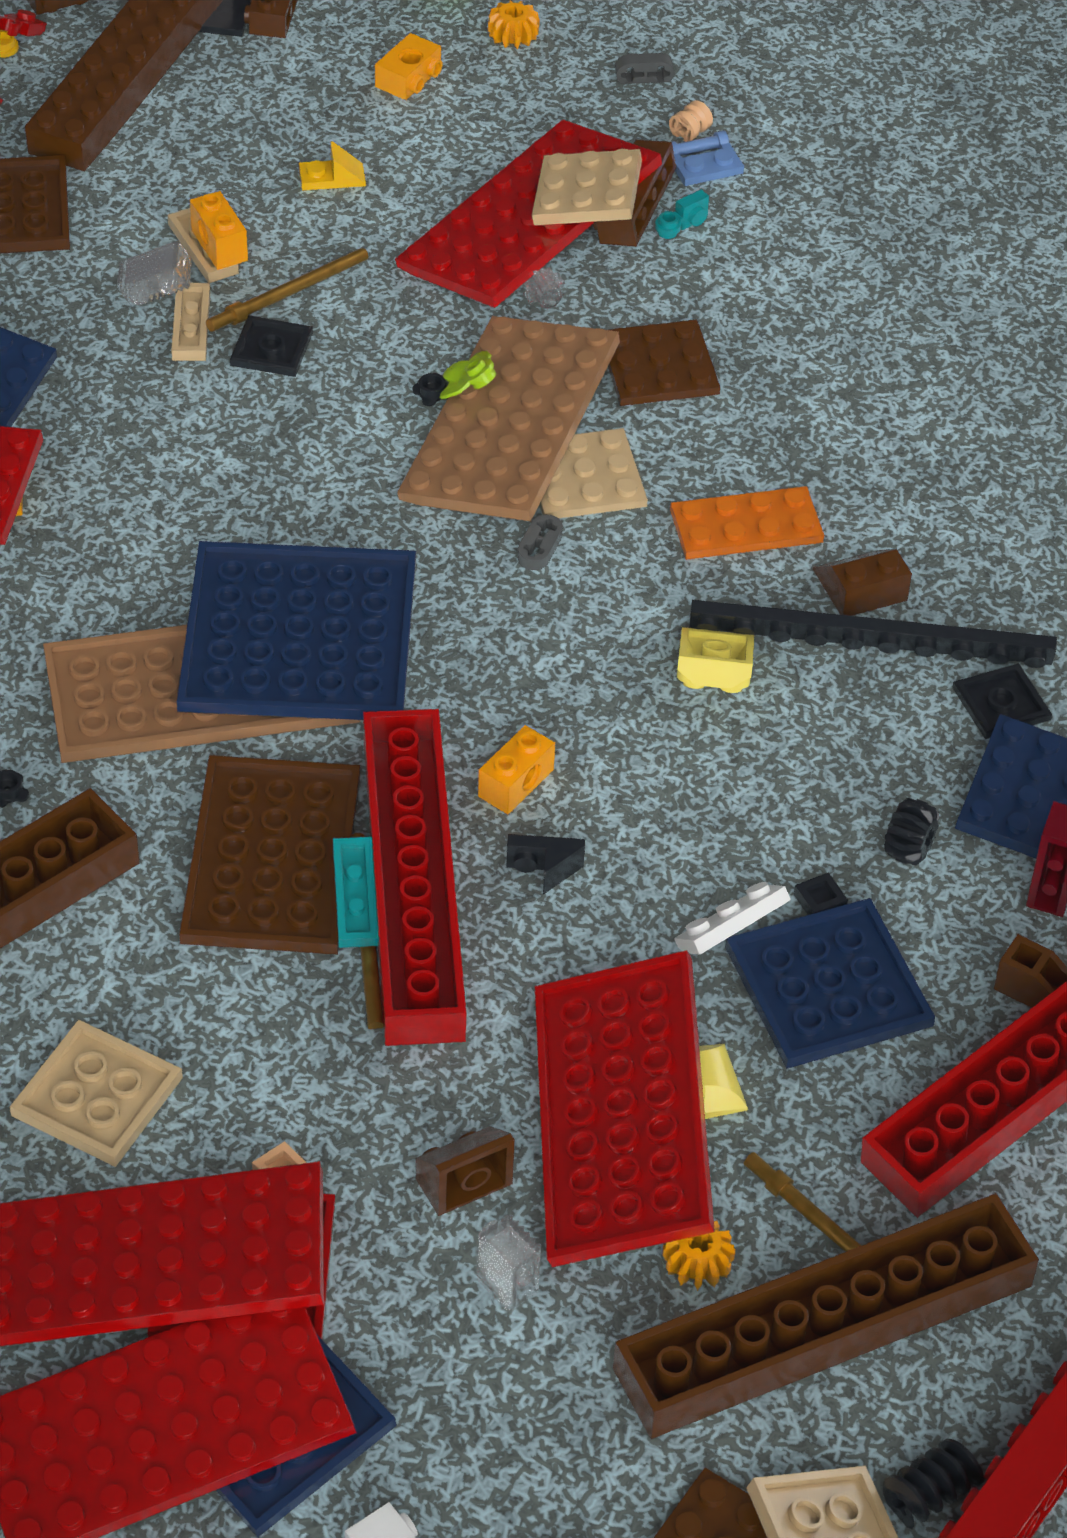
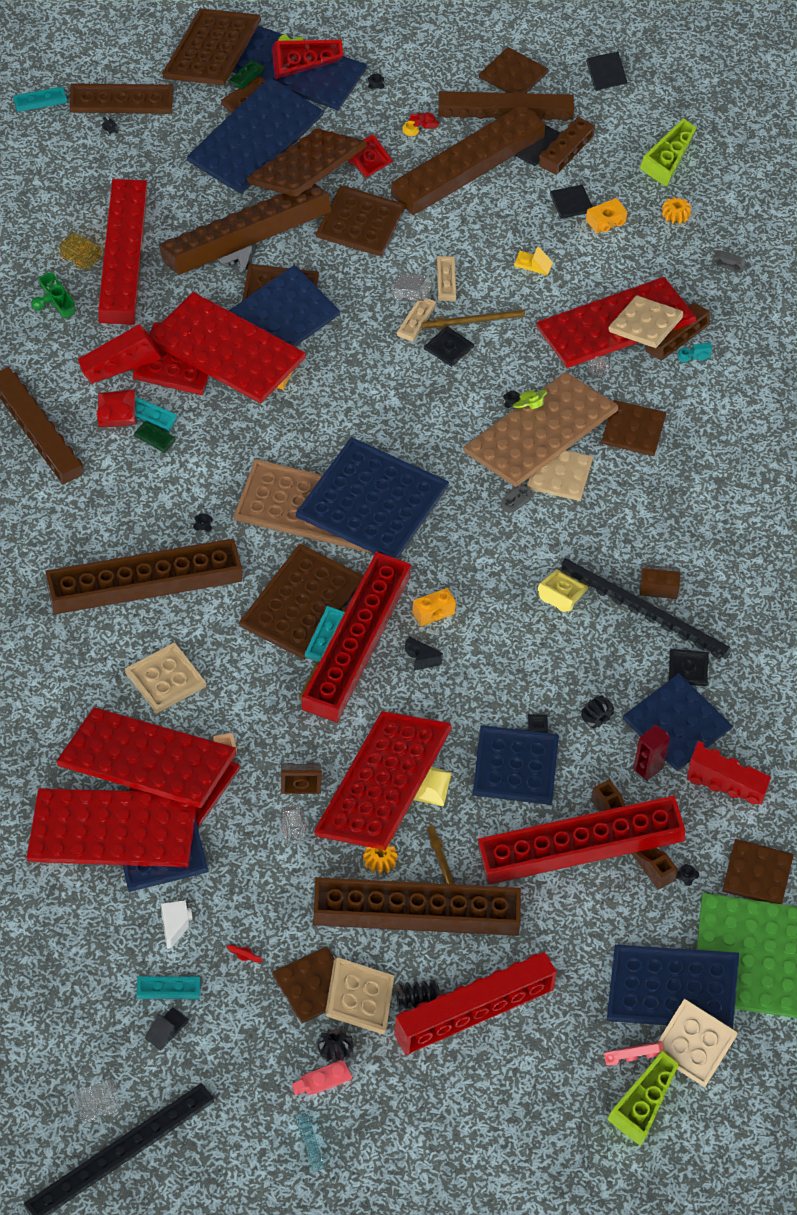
camera: 25 degrees right, 5 degrees up
light orange brick [190,191,248,270] -> none
light nougat wheel [669,100,713,142] -> none
orange plate [670,486,824,560] -> none
medium blue plate [672,130,744,186] -> none
white plate [674,882,791,955] -> none
none -> black tile [550,184,593,219]

